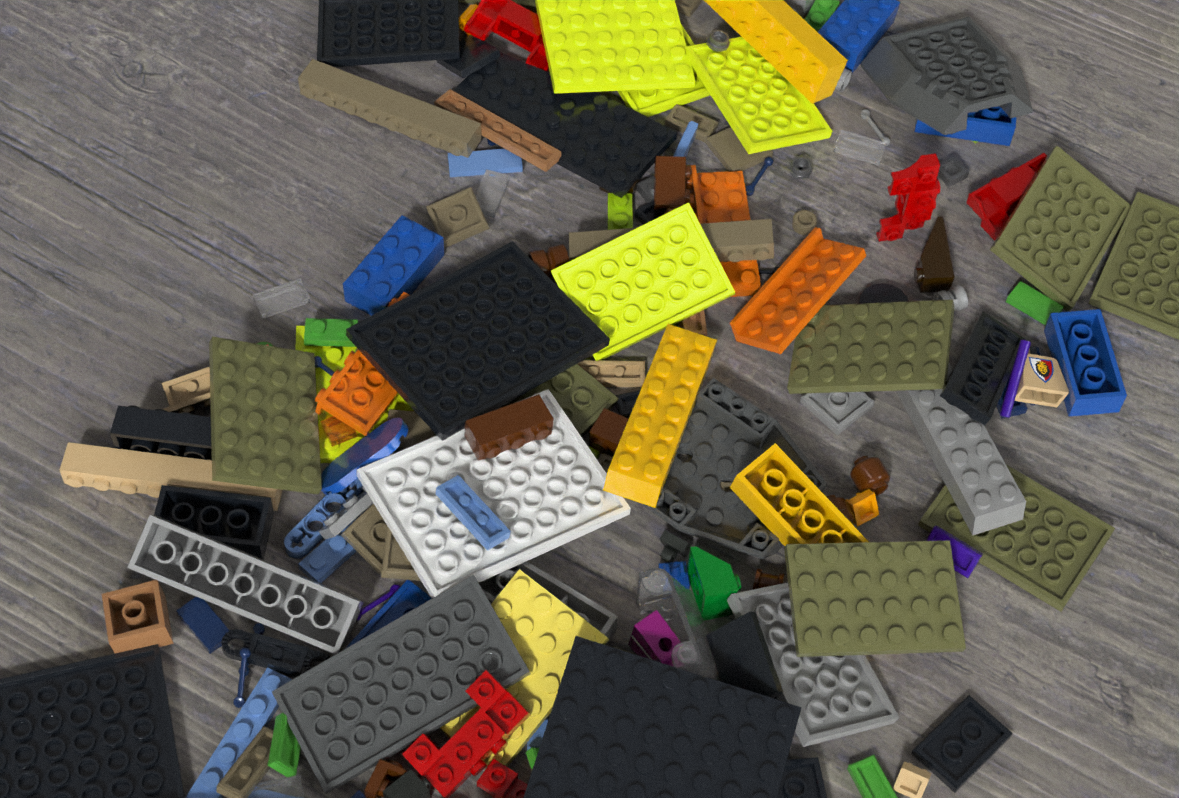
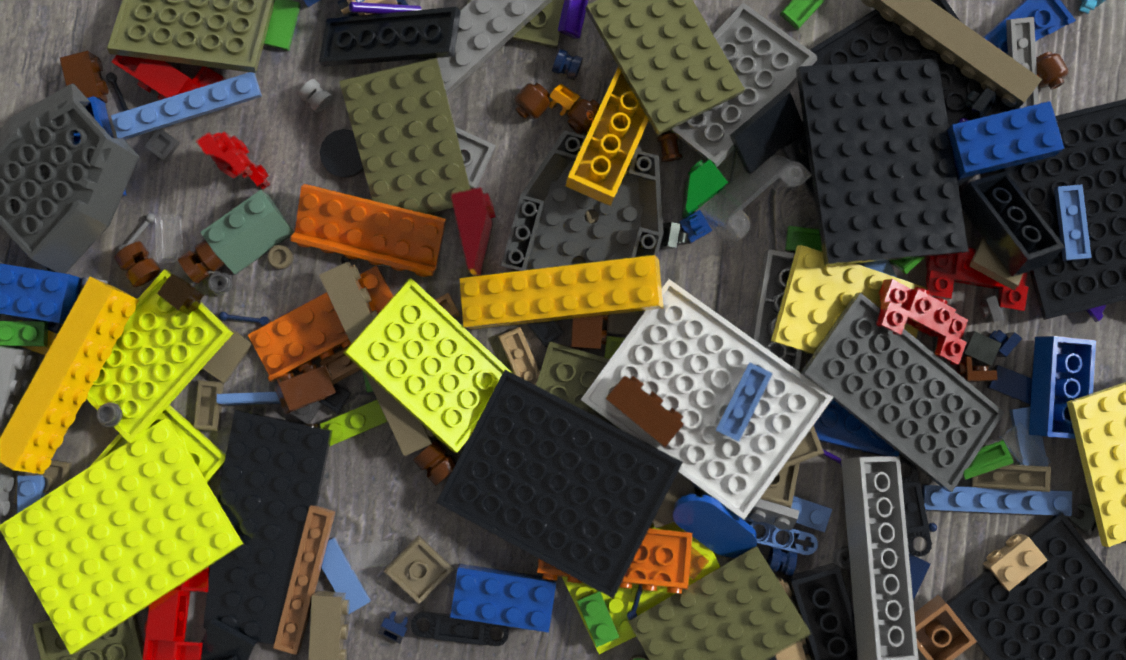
camera: 105 degrees left, 30 degrees up
dark blue hinge [233,647,251,708] -> none
magenta torso [628,610,688,671] -> none
dark brown slope [914,216,955,293] -> none
none -> reddish brown brick [60,50,109,103]
none -> black hinge [106,72,129,111]
none -> medium blue plate [111,72,262,140]
none -> reddish brown wheel [114,241,161,287]
none -> dark brown brick [157,274,204,315]
none -> reddish brown wheel [178,239,225,284]
none -> sand green slope [200,190,294,275]
none -> dark blue tile [378,611,408,644]
none -> black plate [411,611,509,647]
none -> dark red slope [451,187,496,276]
none -> dark blue wheel [552,49,583,81]
none -> dark blue wheel [767,547,797,577]
none -> tan bracket [983,534,1047,591]

